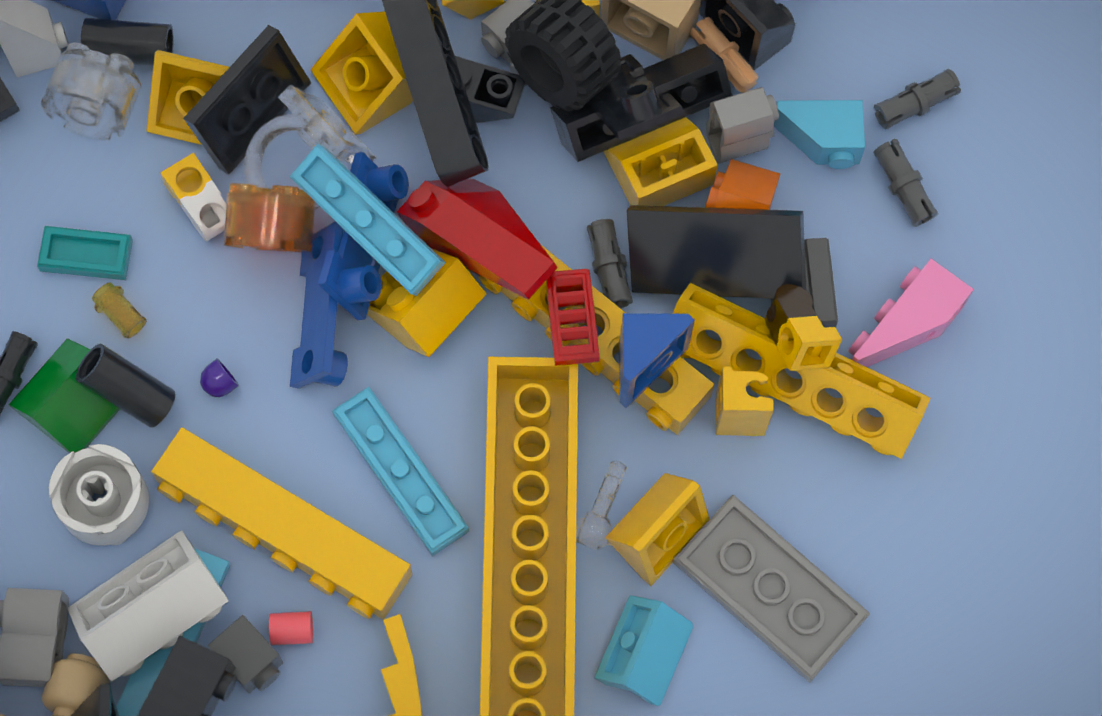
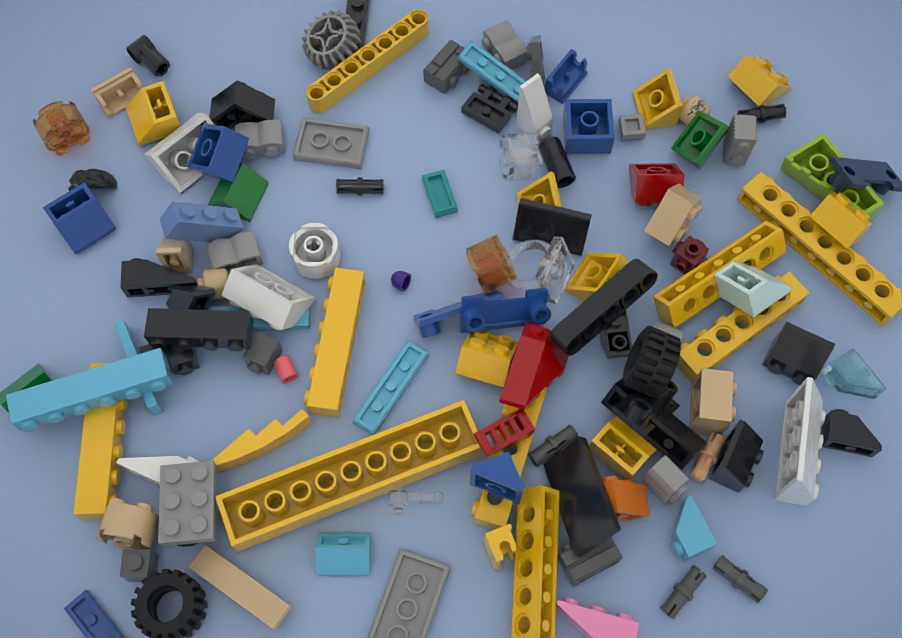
camera: 70 degrees right, 5 degrees down
green slope [8,338,120,453] -> none
black pin [76,344,176,428] -> none
clear yellow pin [92,282,147,338] -> none
leg [160,152,236,242] -> none
medium azure tile [289,144,446,296] -> none
yellow slope [605,473,710,586] -> none
yellow leg [765,284,842,371] -> none

